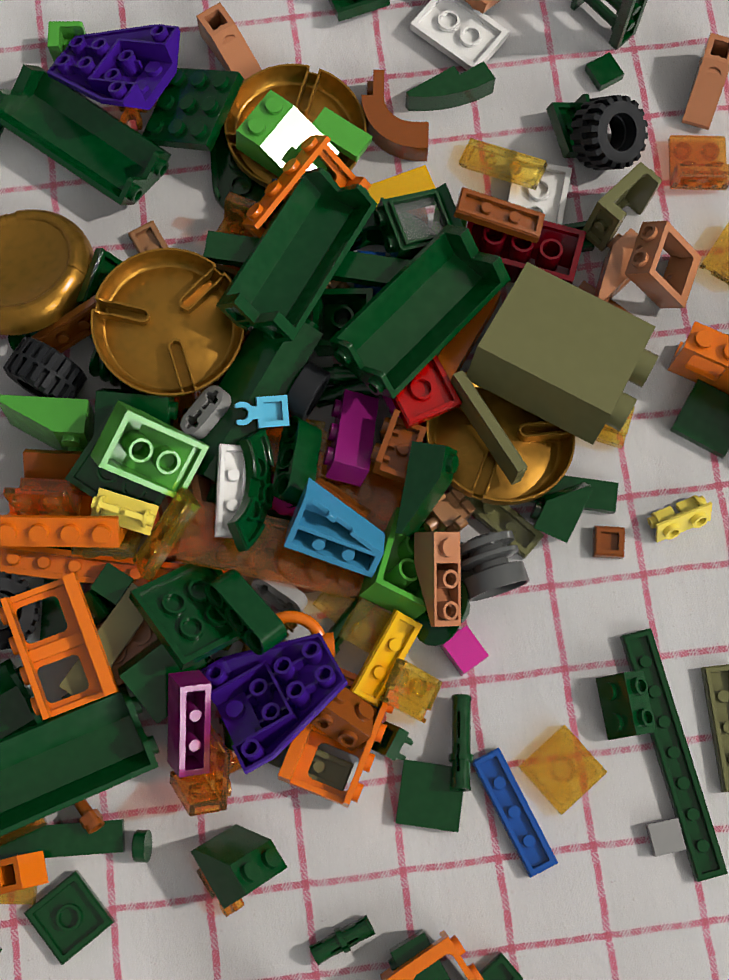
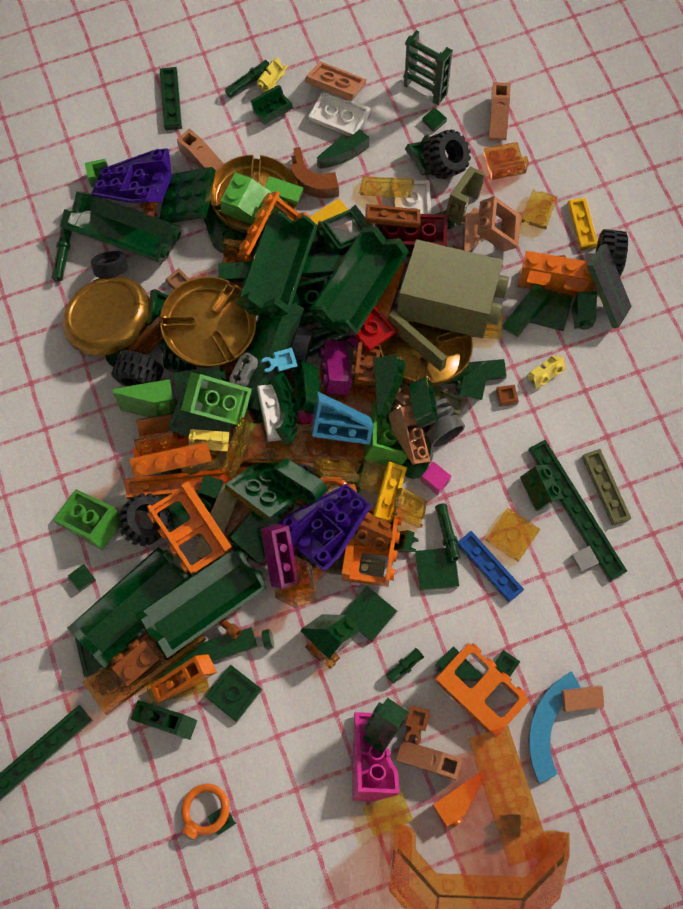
camera: 10 degrees left, 5 degrees down
none -> black tyre [91,251,128,278]
none -> clear yellow plate [313,459,359,482]
none -> dark green tile [342,586,397,642]
none -> dark green beam [409,376,439,428]
none -> dark green tile [502,284,551,337]

